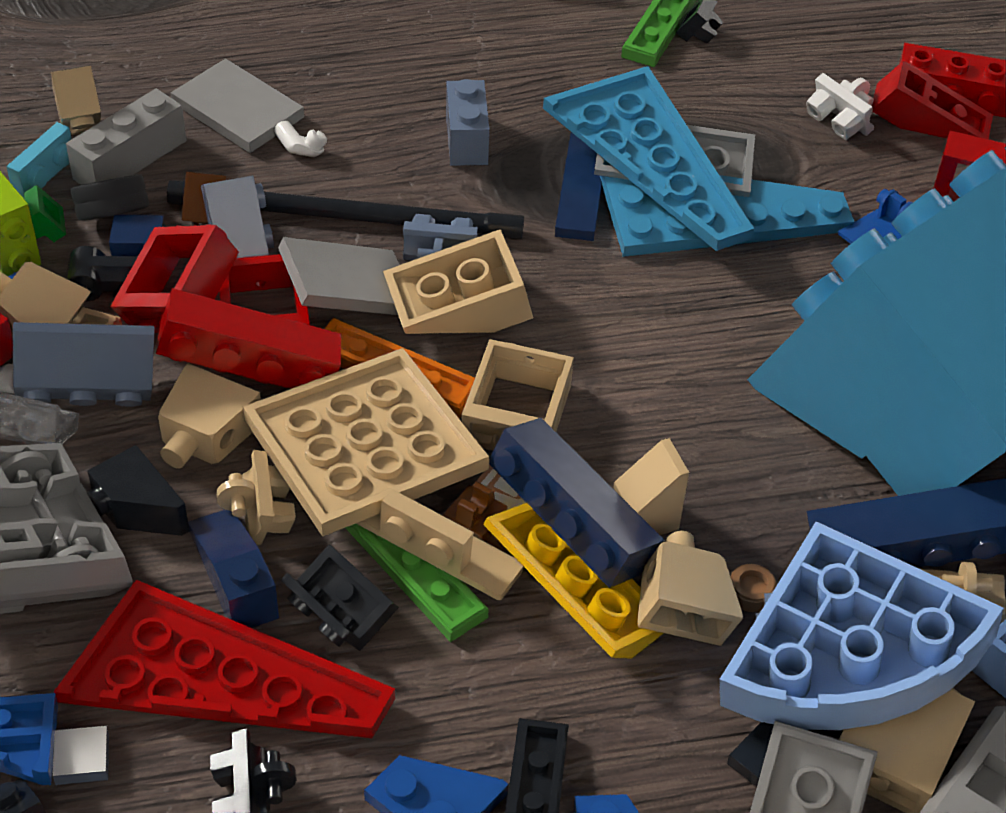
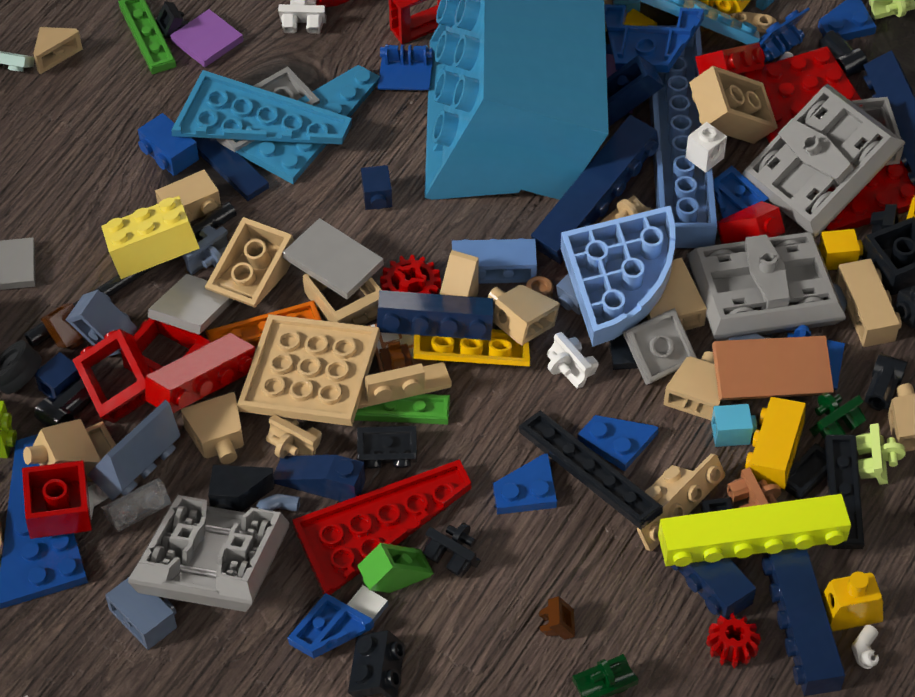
camera: 45 degrees left, 5 degrees up
white arm [274,121,327,157] -> none
sand blue brick [446,79,489,166] -> none
none -> light yellow brick [101,196,200,279]
none -> blue brick [138,113,199,176]
none -> tan brick [155,170,221,222]
none -> medium lavender tile [170,9,243,67]
none -> sand blue arm [256,494,300,512]
none -> light grey tile [283,218,384,300]
none -> bright green slope [357,543,434,593]
none -> dark blue brick [361,165,392,210]
none -> red gear [380,255,441,294]
none -> medium blue brick [452,238,537,284]
none -> white hips [547,332,599,389]

